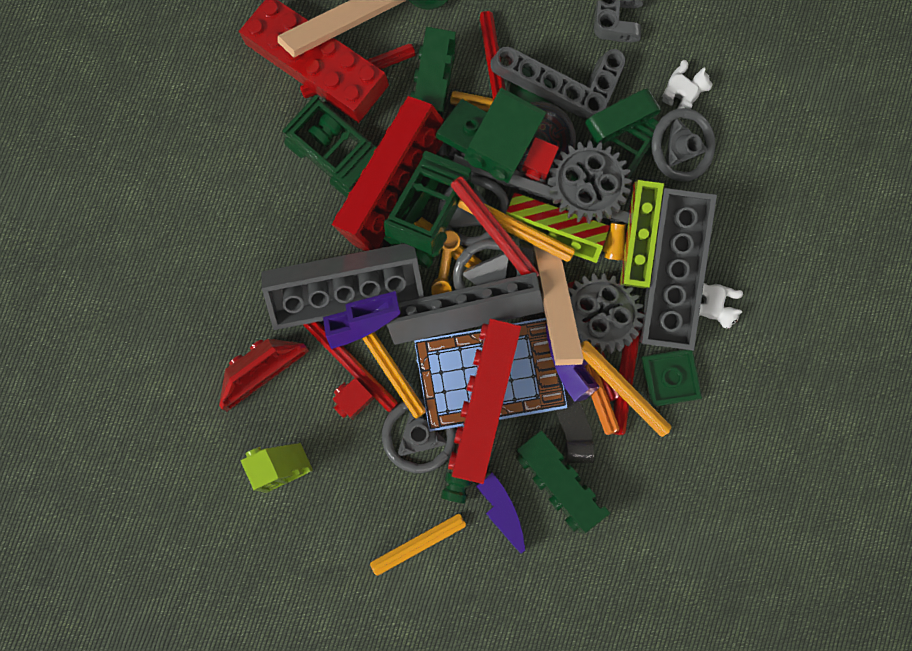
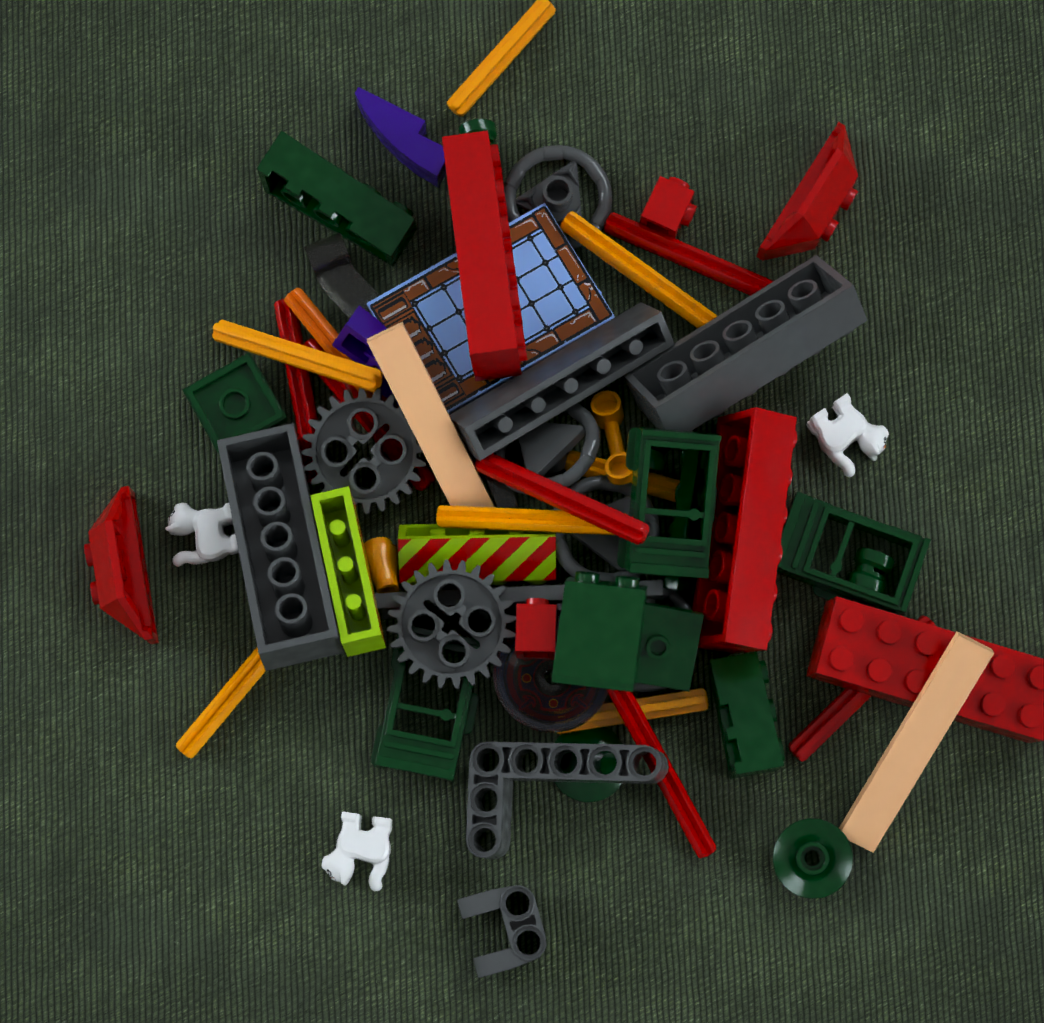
camera: 160 degrees right, 0 degrees up
lime wedge [240,443,313,493] -> none
dark purple slope [323,291,400,349] -> none
dark green beam [585,88,661,145] -> none
dark grey piece [652,108,715,182] -> none
none -> red wedge [84,486,159,644]
none -> light orange axle [176,647,266,759]
none -> white animal [806,393,889,477]

